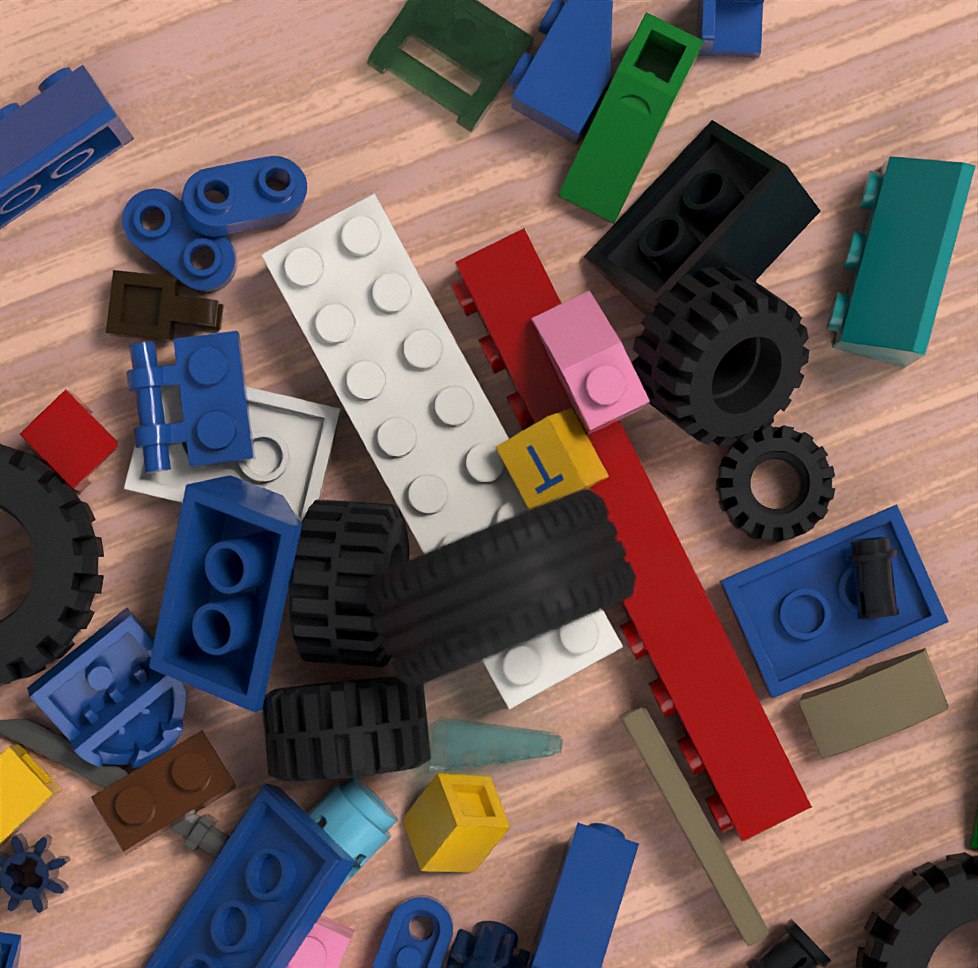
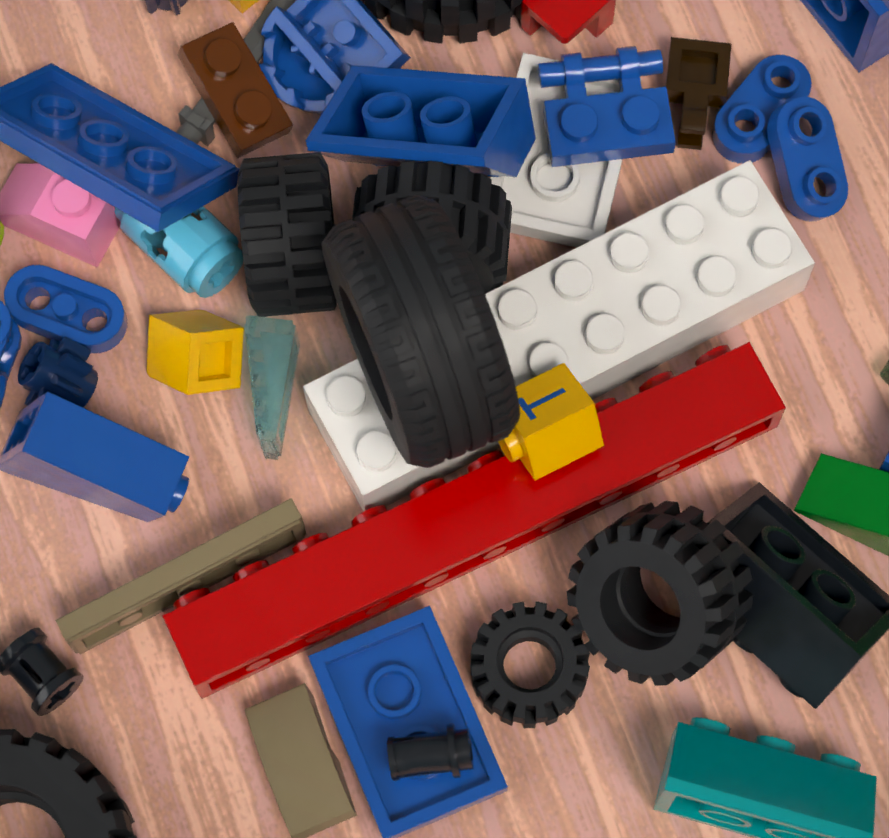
camera: 90 degrees right, 15 degrees down
bright pink slope [531,290,650,435] -> none

